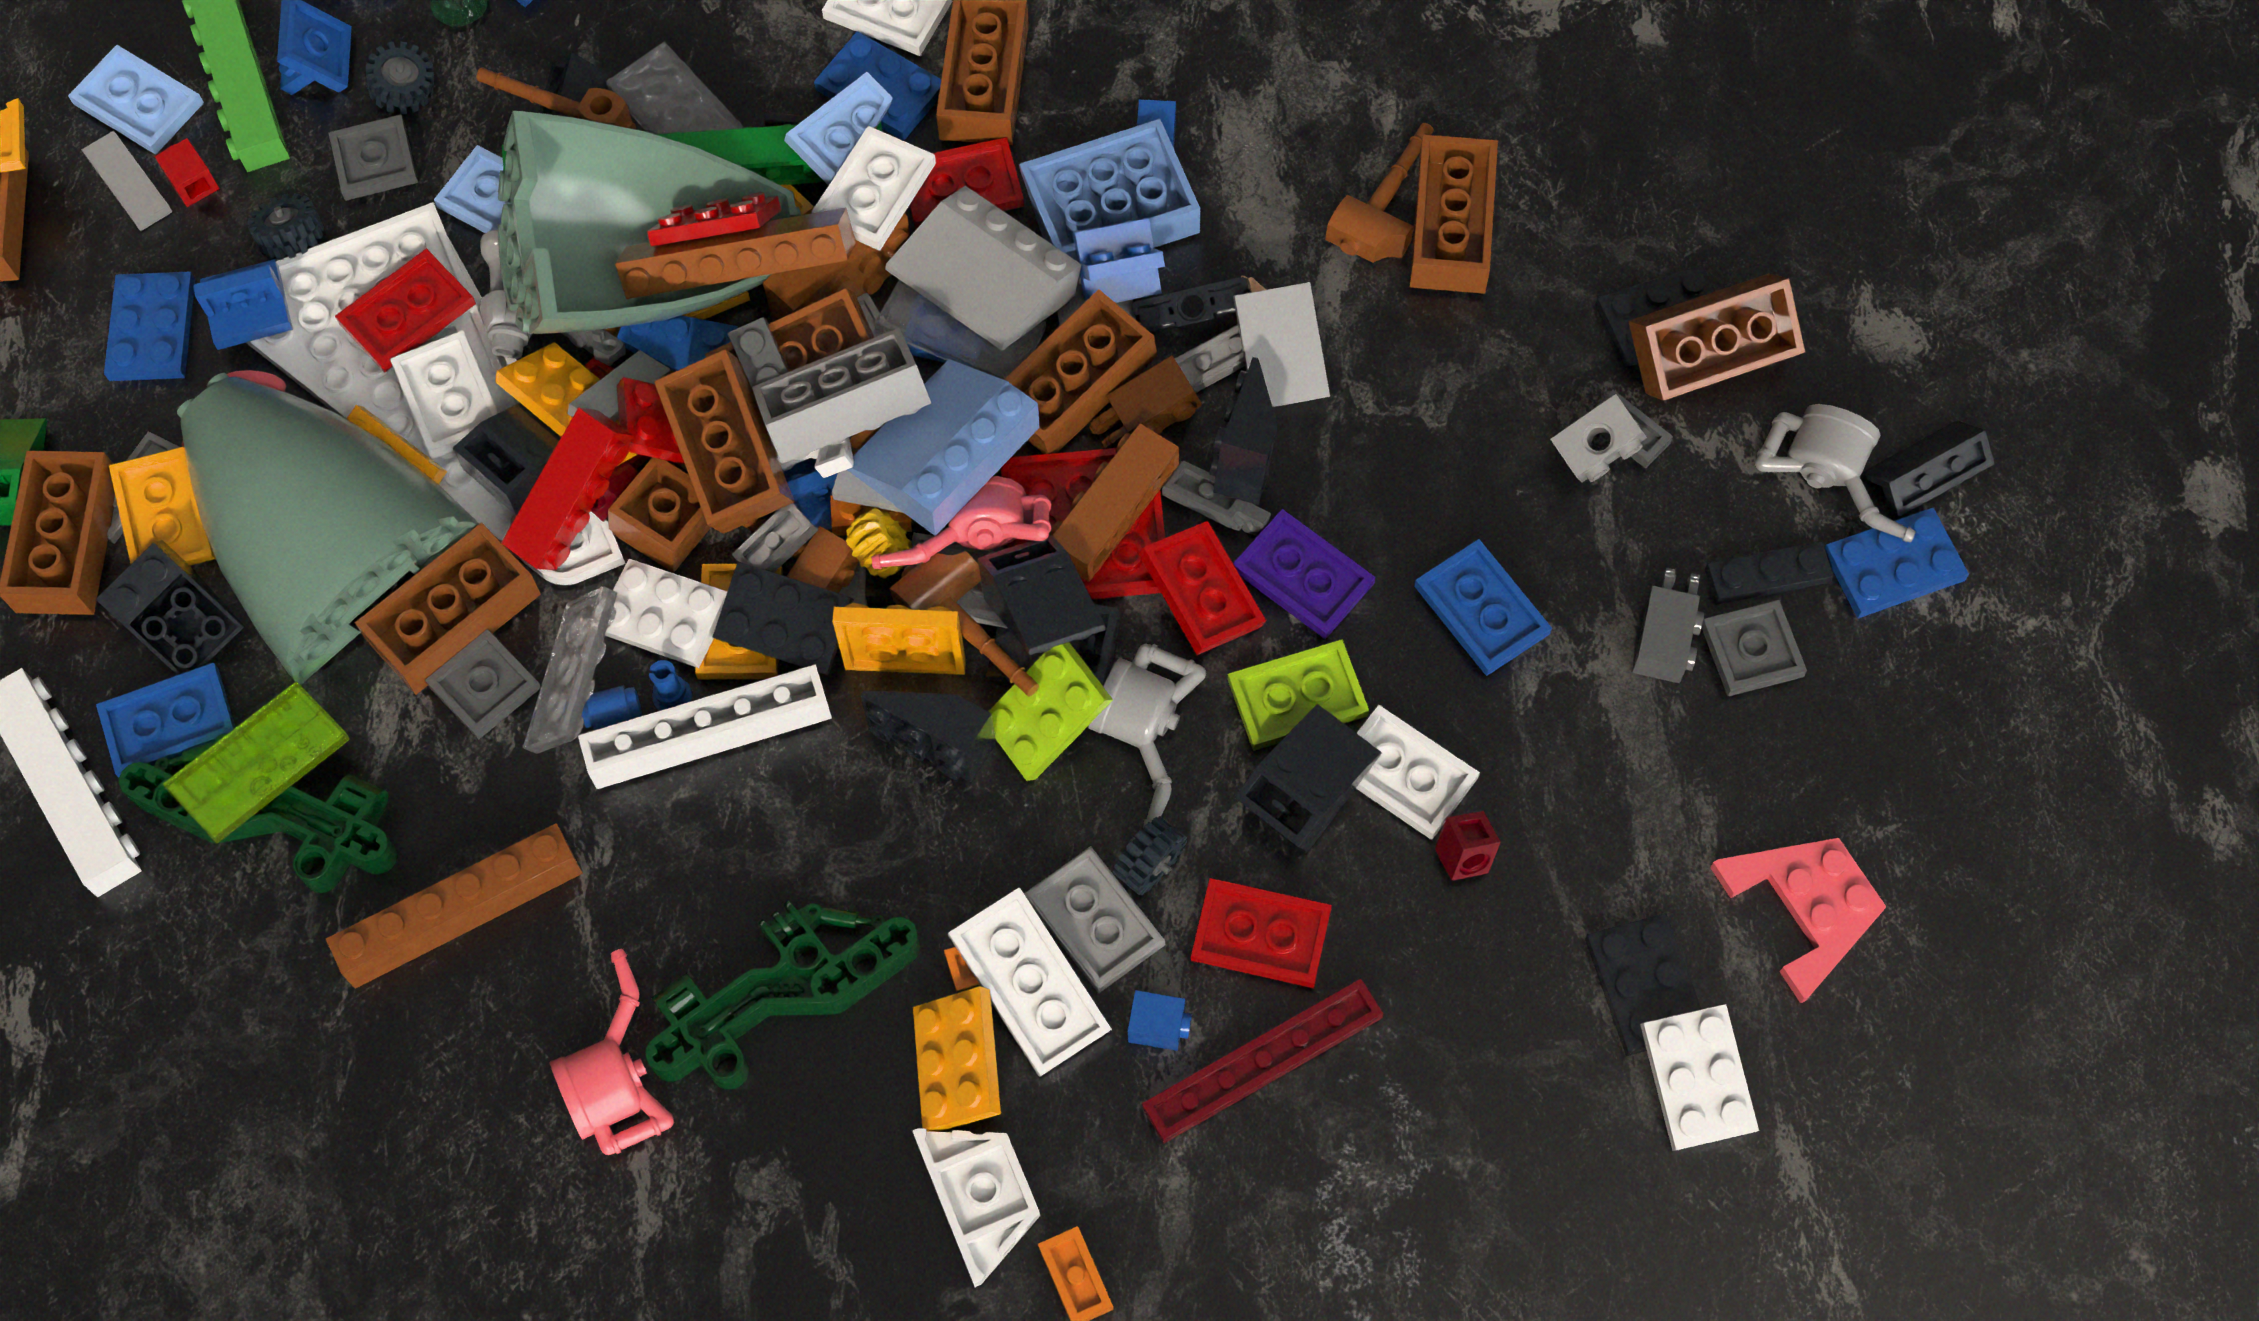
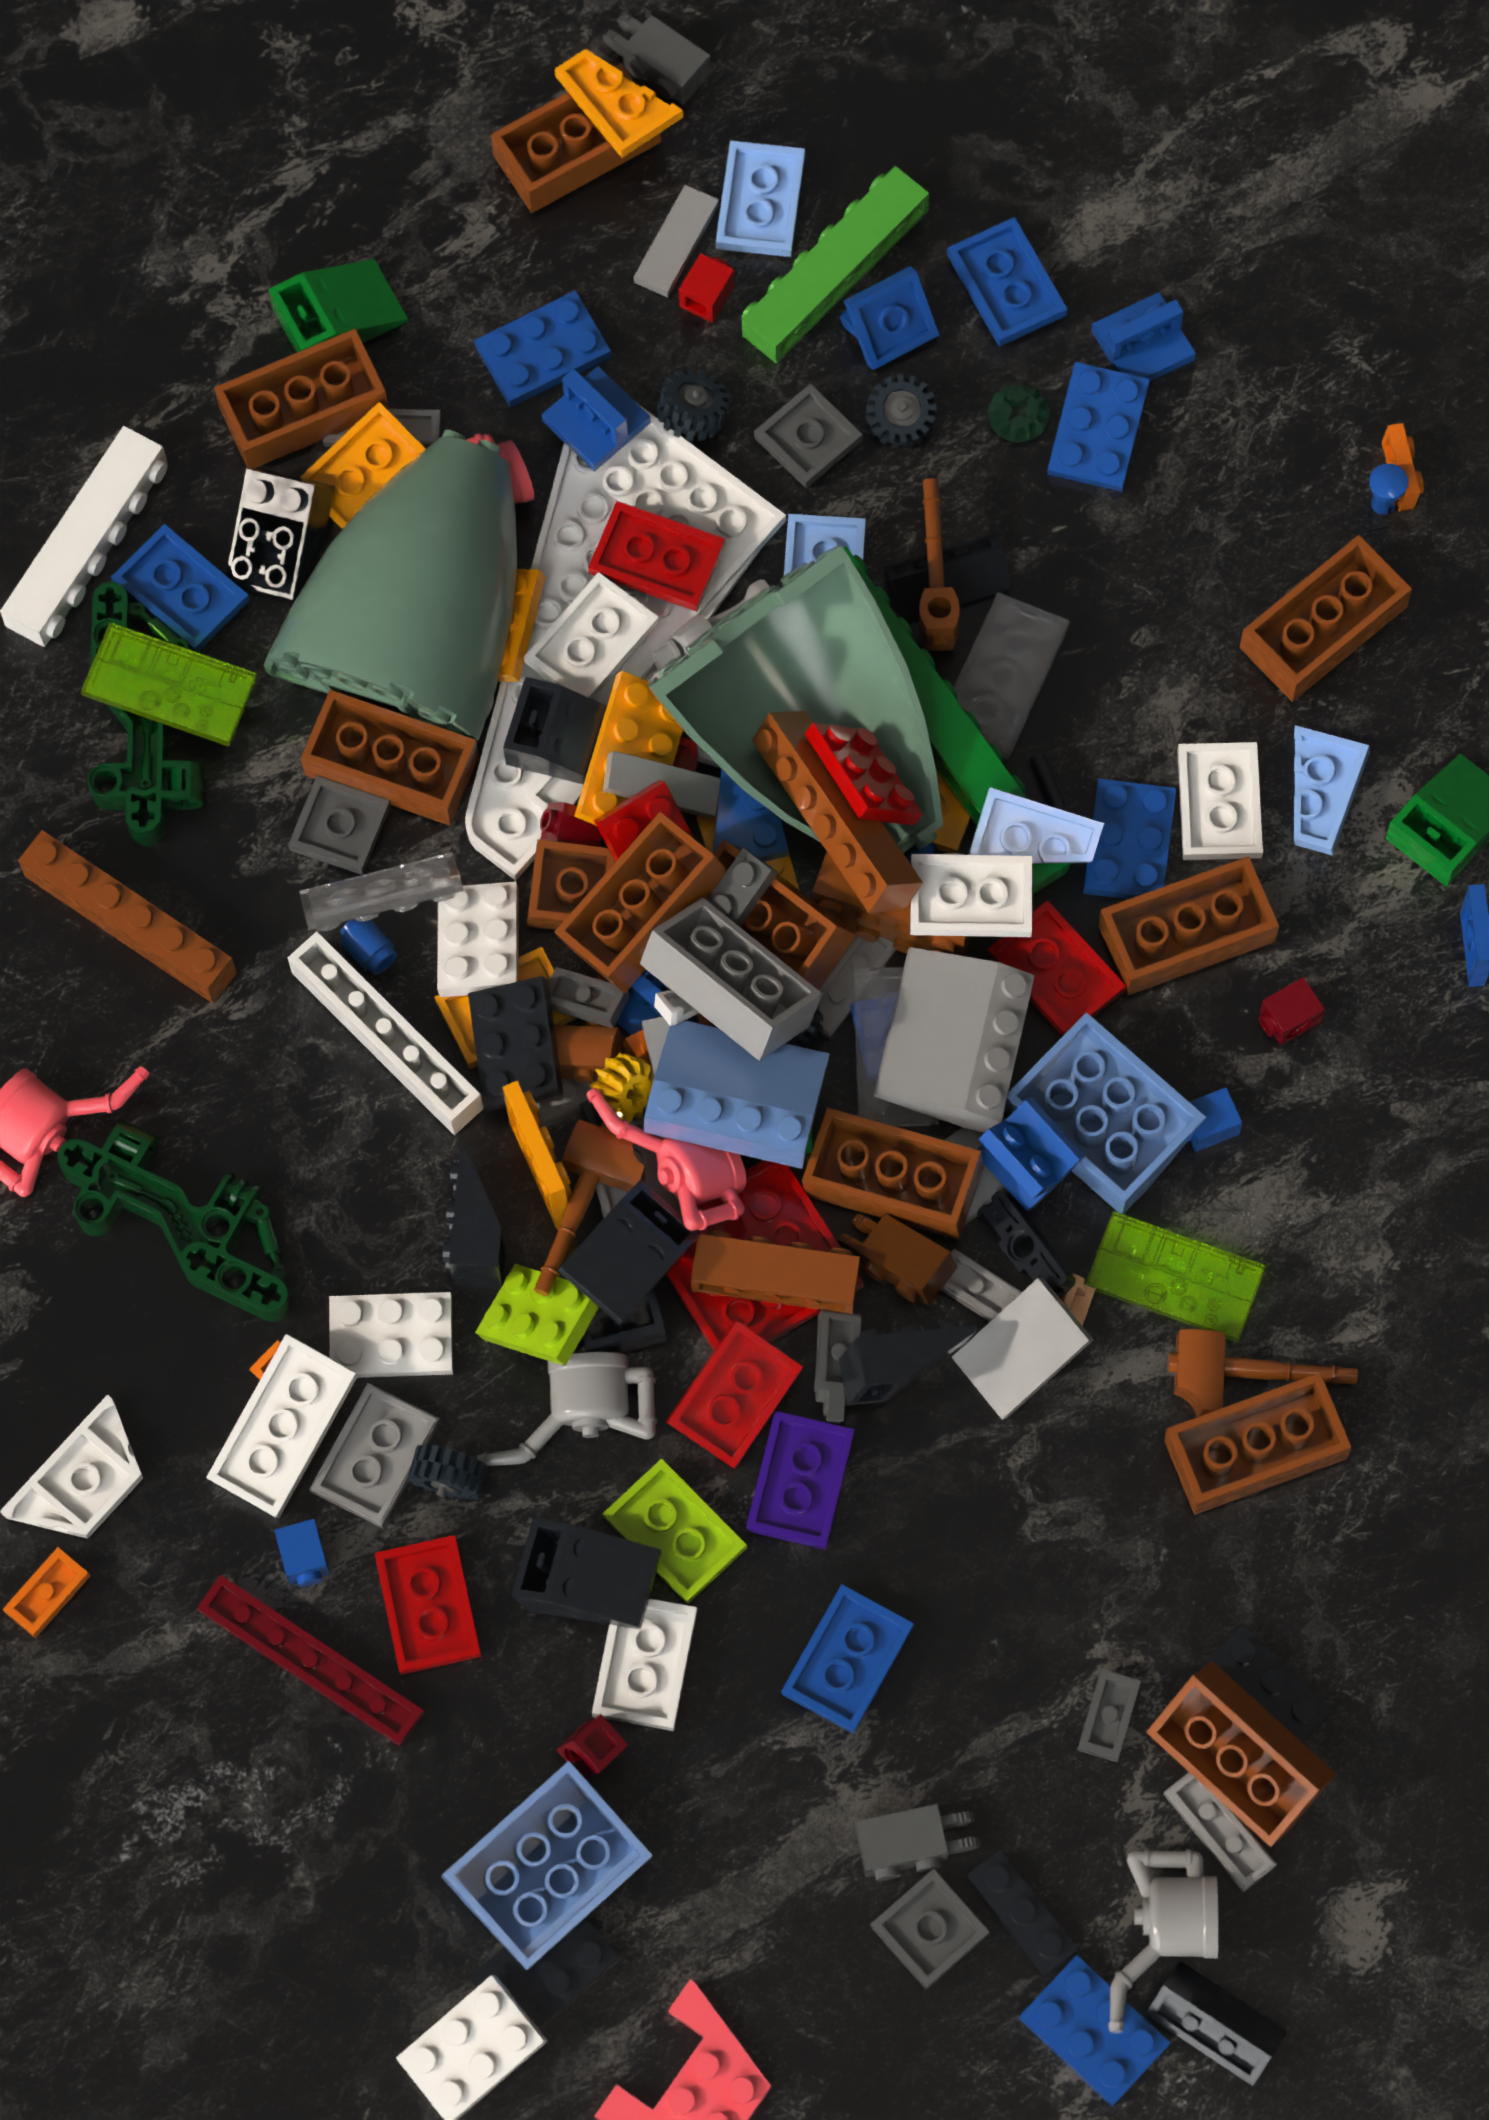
camera: 65 degrees right, 5 degrees up
red brick [501,407,634,570] -> none
blue pin [649,660,693,711] -> none
light orange plate [913,986,1001,1132] -> none
light grey brick [1550,394,1647,482] -> none
none -> white plate [329,1292,453,1378]
none -> medium blue slope [441,1761,653,1970]
none -> clear neon green tile [1086,1211,1266,1342]
none -> light grey tile [1164,1772,1277,1893]
none -> dark red brick [1259,977,1325,1045]

